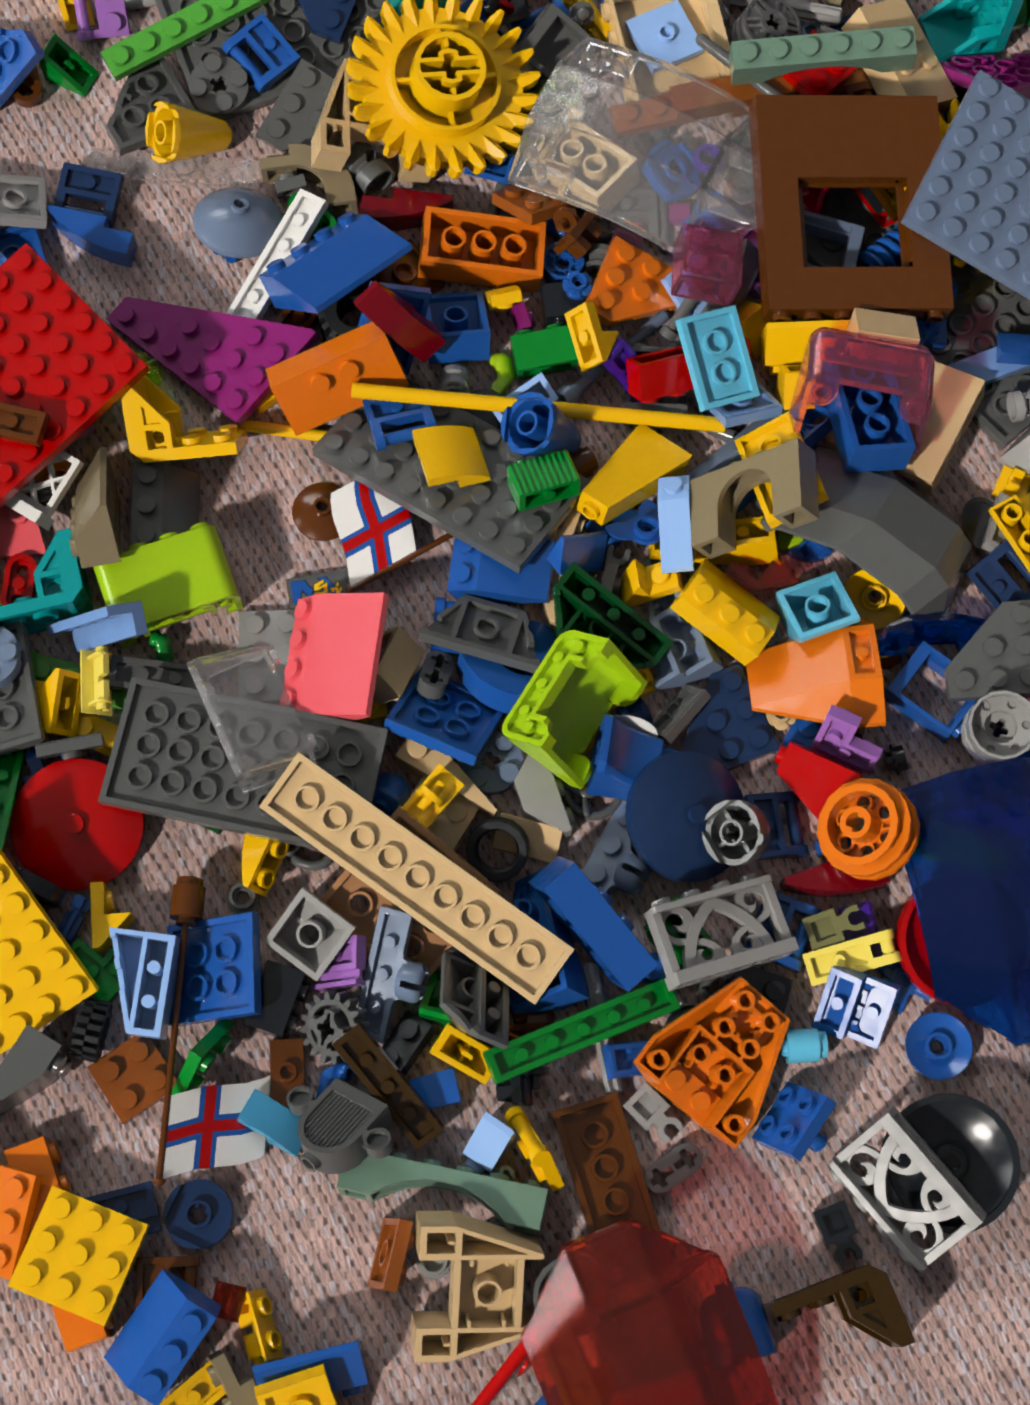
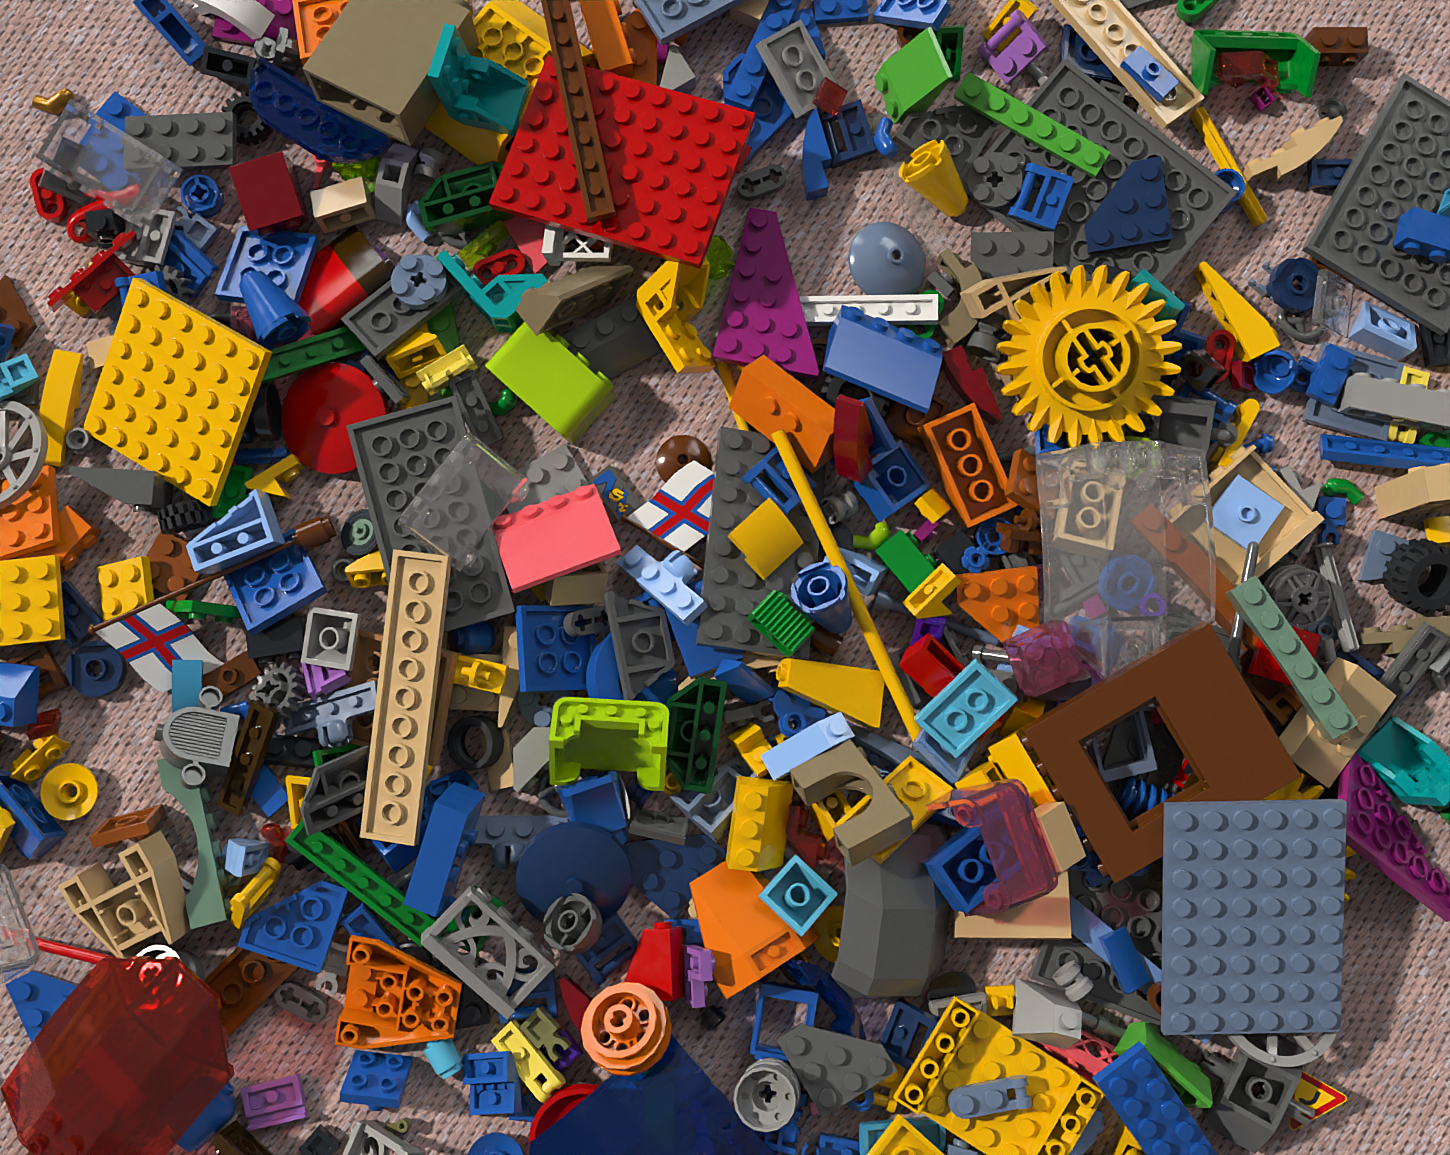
camera: 60 degrees right, 10 degrees up
medium blue fence [46,601,148,653] -> none
none -> yellow dish [40,763,99,820]
none -> yellow plate [97,556,154,622]
none -> blue plate [237,880,350,974]
none -> medium lavender plate [240,1073,308,1131]
none -> clear red arm [261,823,289,864]
none -> black wheel [341,509,379,559]
none -> olive piece [374,1117,412,1152]
none -> light blue plate [617,545,708,626]
none -> dark grey beam [737,164,786,201]
none -> clear red tile [812,77,848,117]
none -> blue arm [873,117,898,158]
none -> bright green slope [874,27,953,125]

